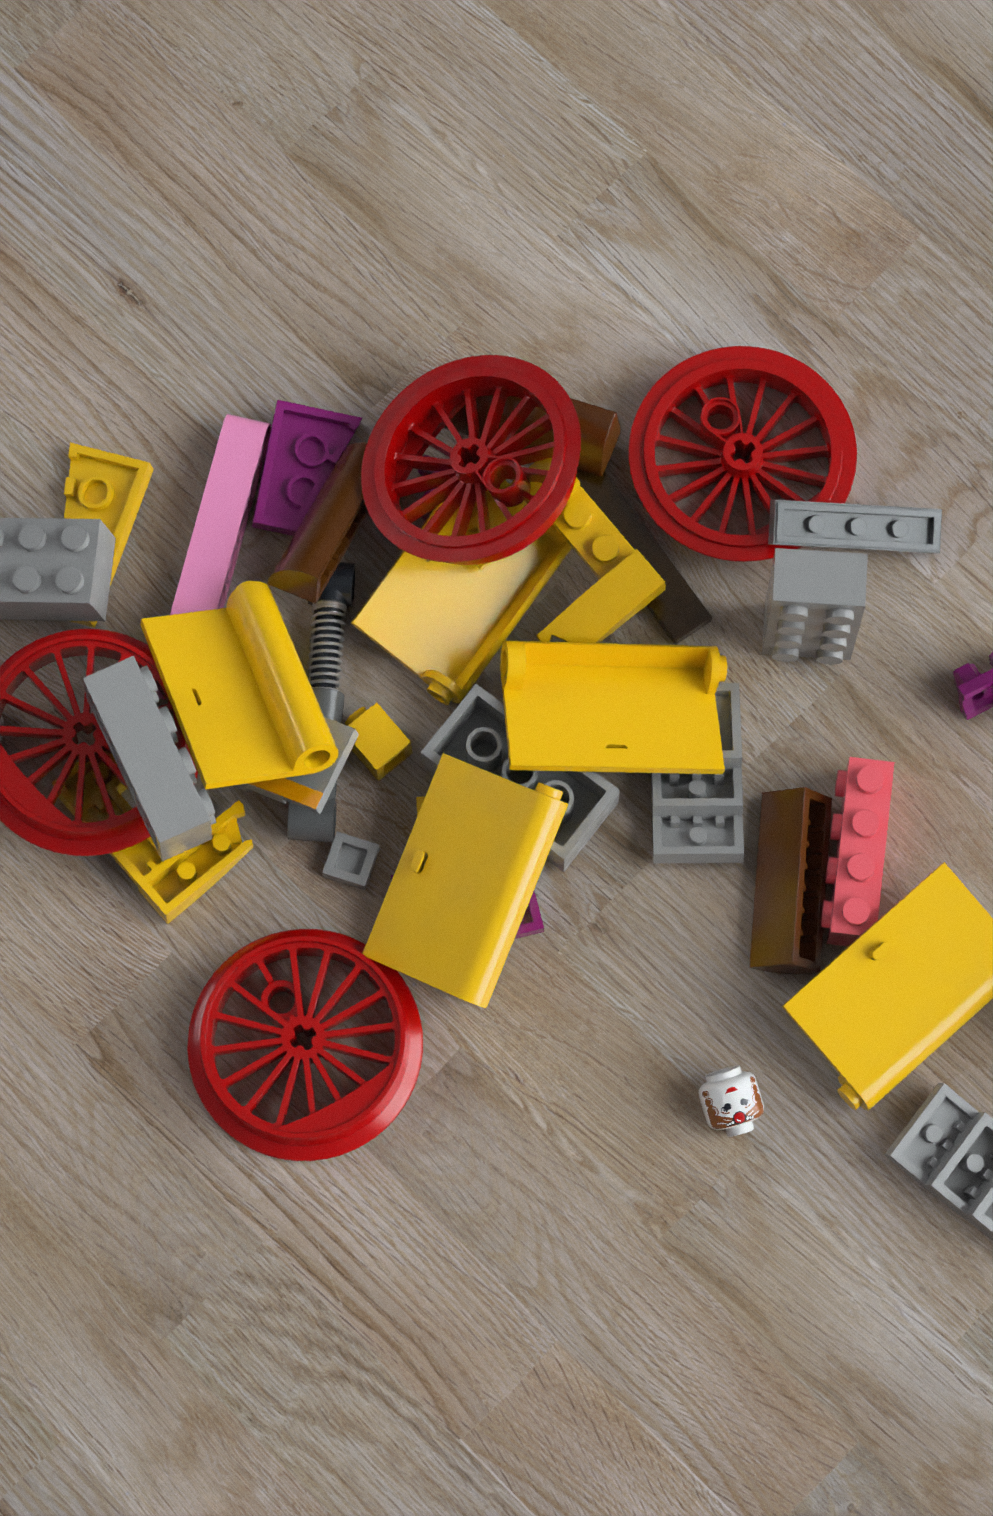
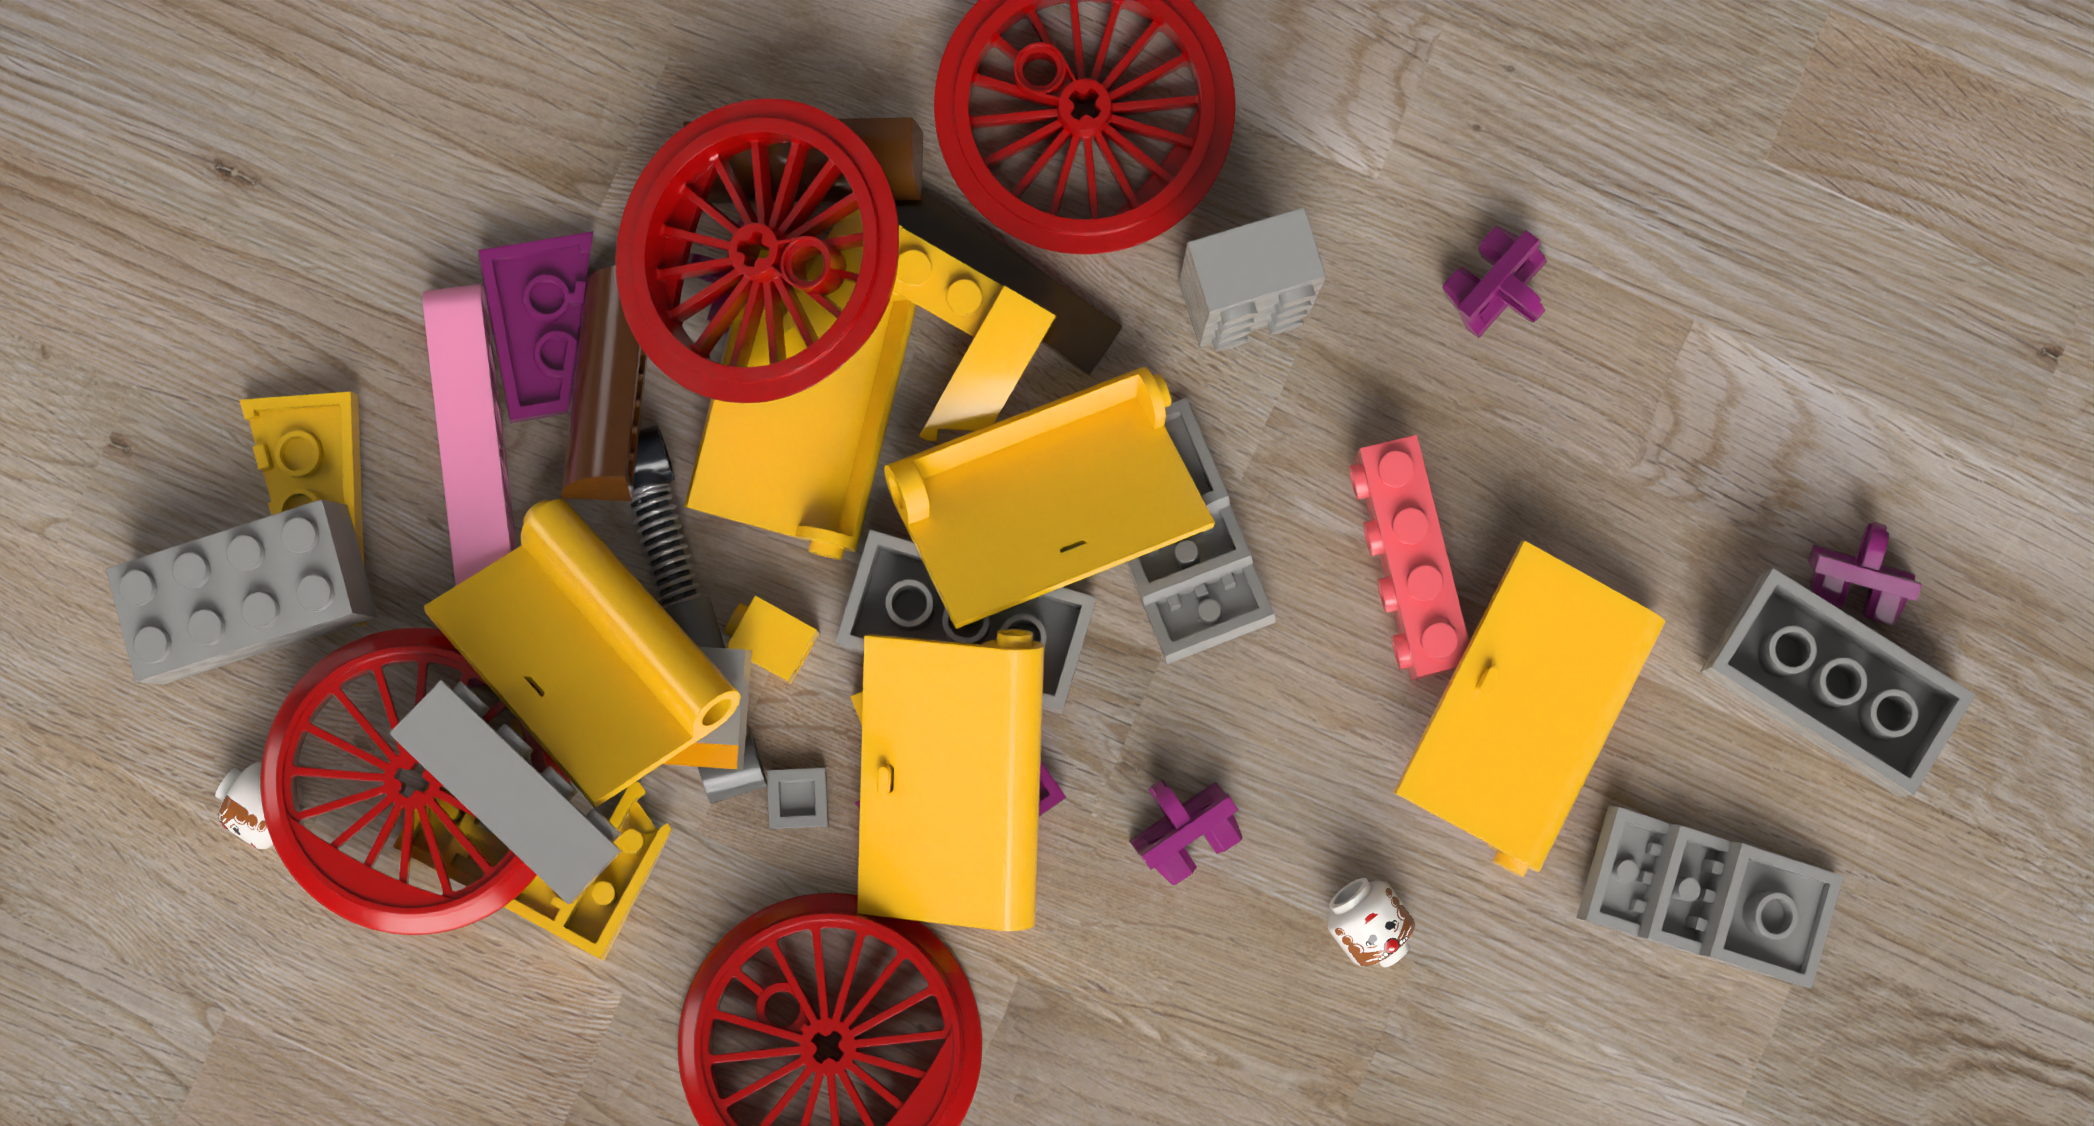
camera: 25 degrees left, 10 degrees up
reddish brown brick [749,787,832,974] -> none
tile [768,500,942,553] -> none
none -> magenta hips [1129,780,1243,885]

